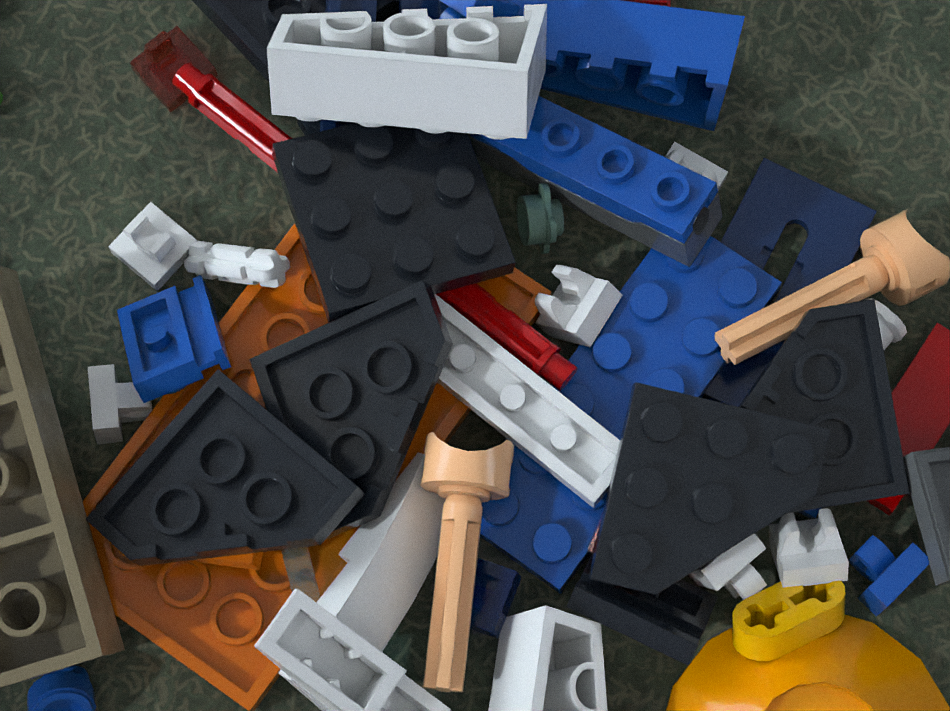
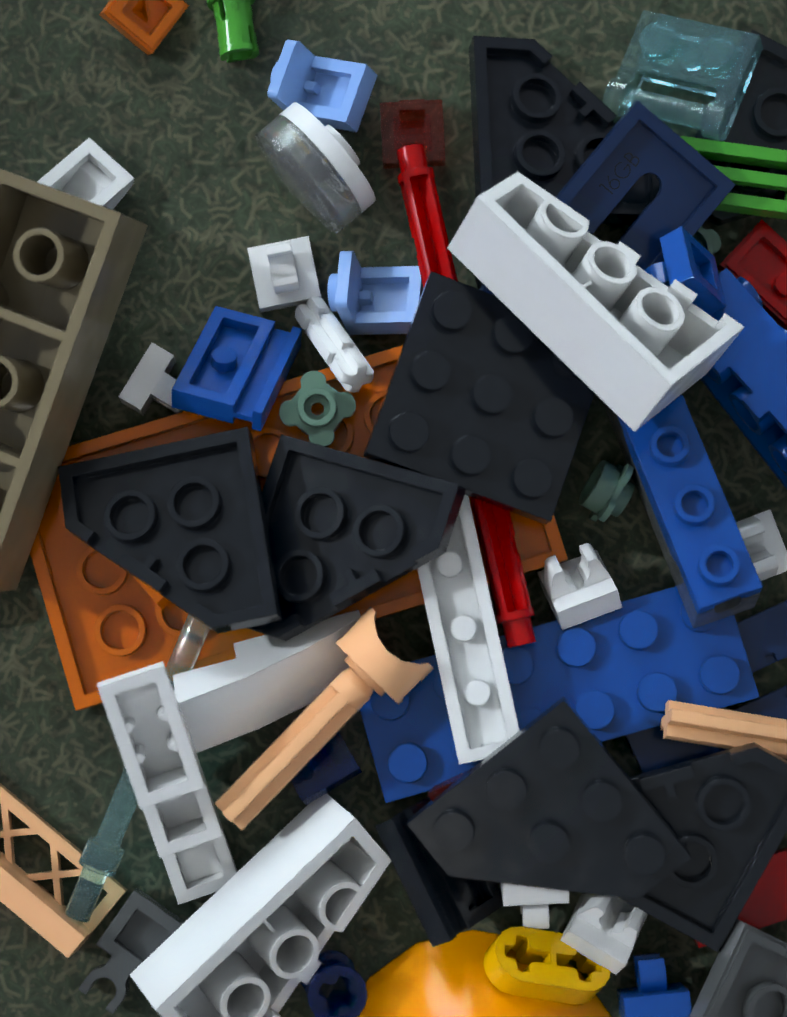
camera: 40 degrees right, 10 degrees up
none -> clear piece [255,102,376,234]
none -> light blue bracket [267,39,378,133]
none -> sand green plate [279,371,356,447]
none -> light blue bracket [327,251,423,335]

